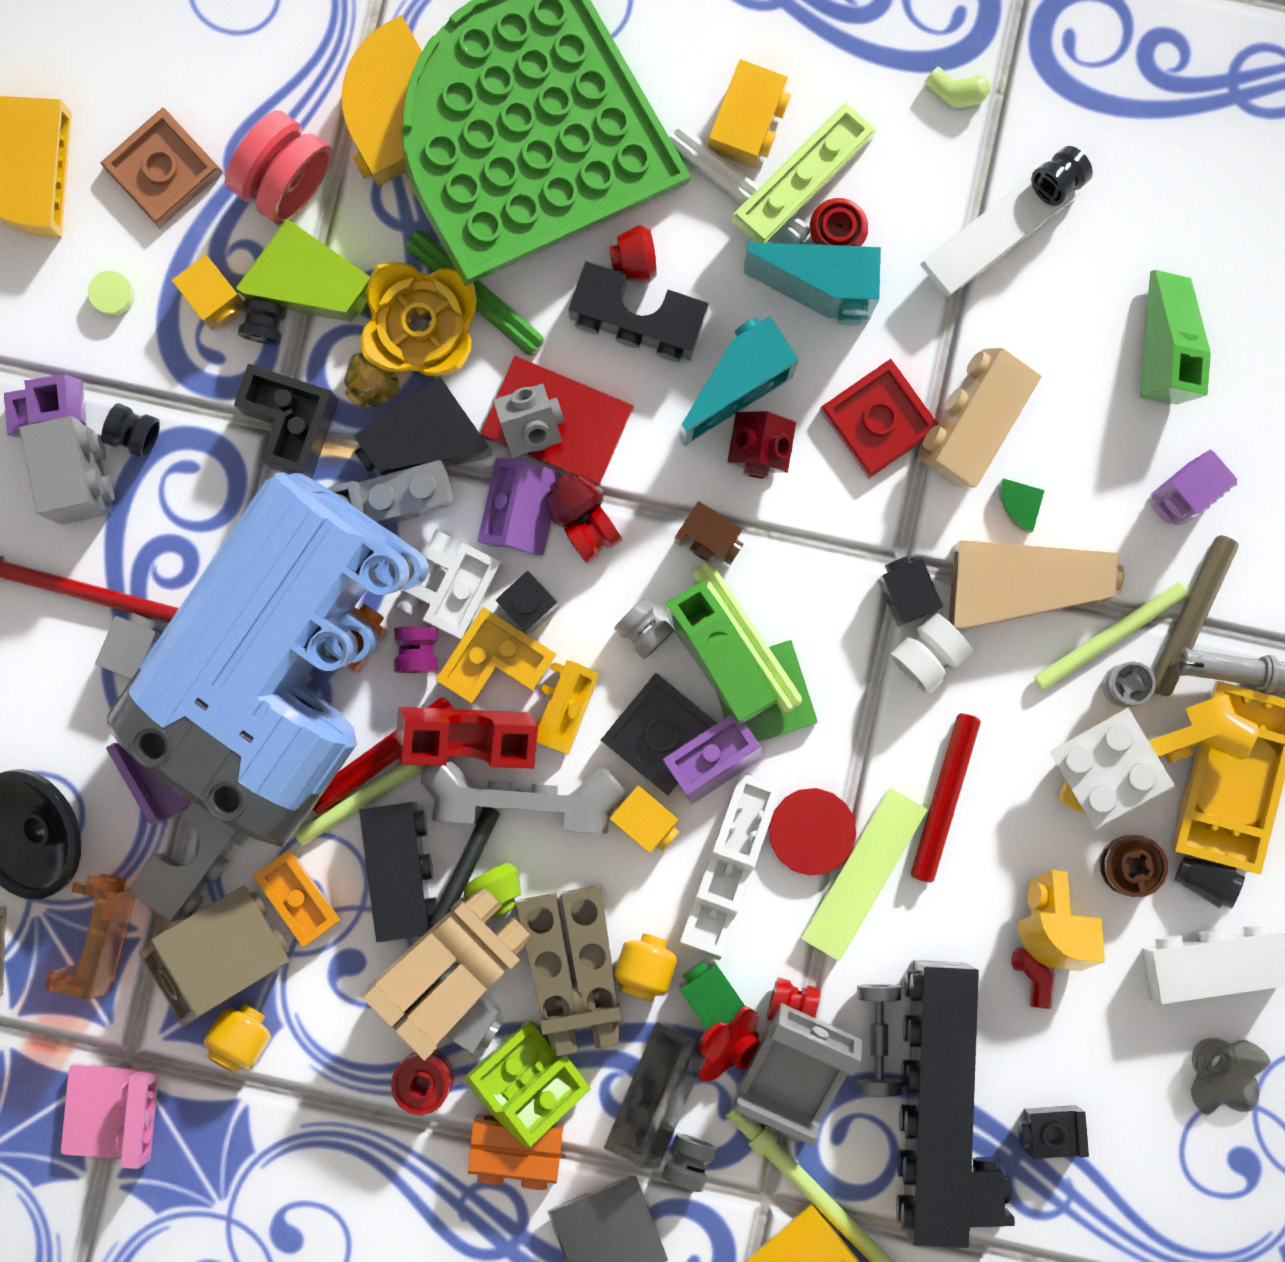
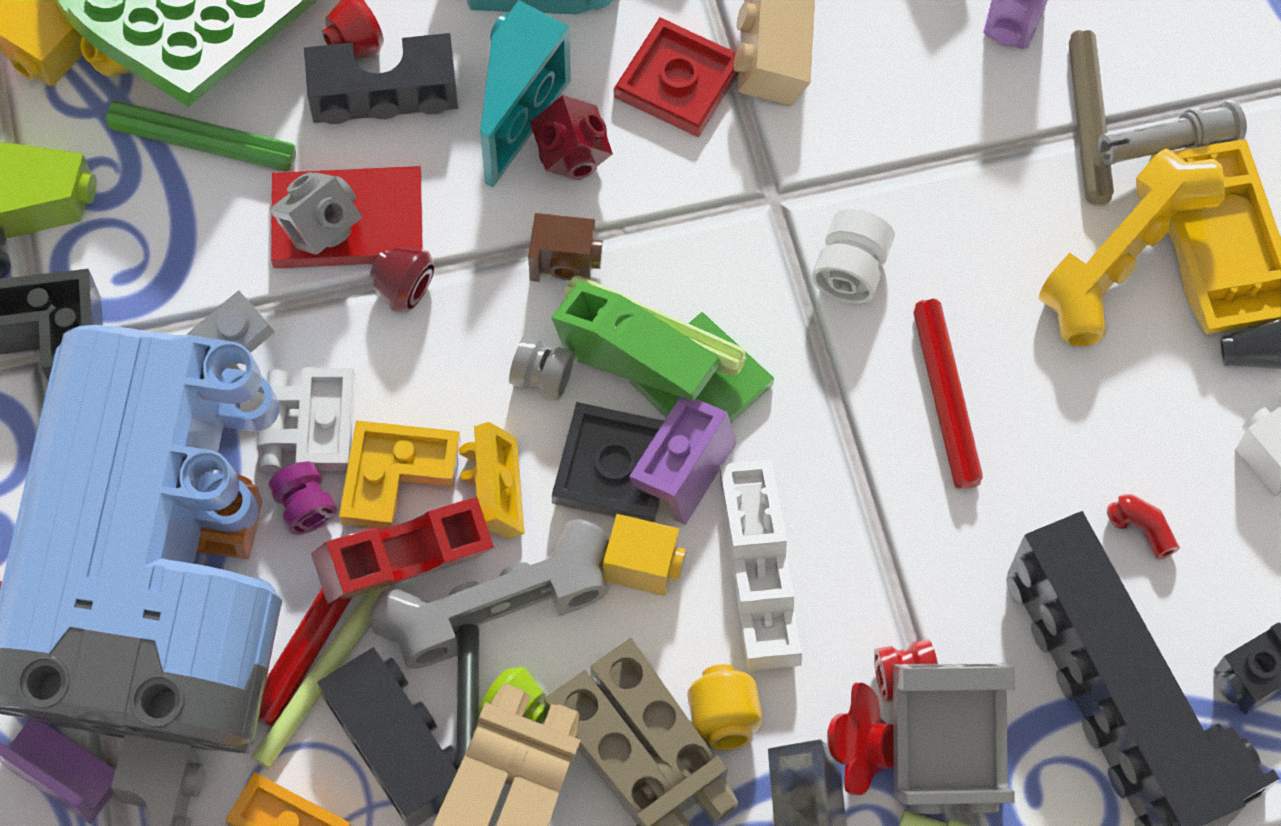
camera: 30 degrees left, 20 degrees down
clear yellow cone [343,352,400,408] -> none
black slope [354,377,492,476] -> none
yellow brick [360,262,477,377] -> none
medium lavender panel [477,458,561,556] -> none
black brick [496,570,560,636] -> none
red wheel [563,505,623,565] -> none
green brick [679,960,746,1030] -> none
red tile [768,788,856,876] -> none
yellowish green tile [801,787,928,962] -> none
flat silver wheel [857,984,902,1097] -> none
black brick [877,556,943,627] -> none
tan slope [948,540,1124,631] -> none
green tile [999,478,1045,533] -> none
yellow brick [1016,870,1105,971] -> none
yellowish green bar [1034,582,1188,691] -> none
white plate [1050,708,1175,830] -> none
reddish brown wheel [1099,835,1168,897] -> none
light grey wheel [1102,661,1156,707] -> none

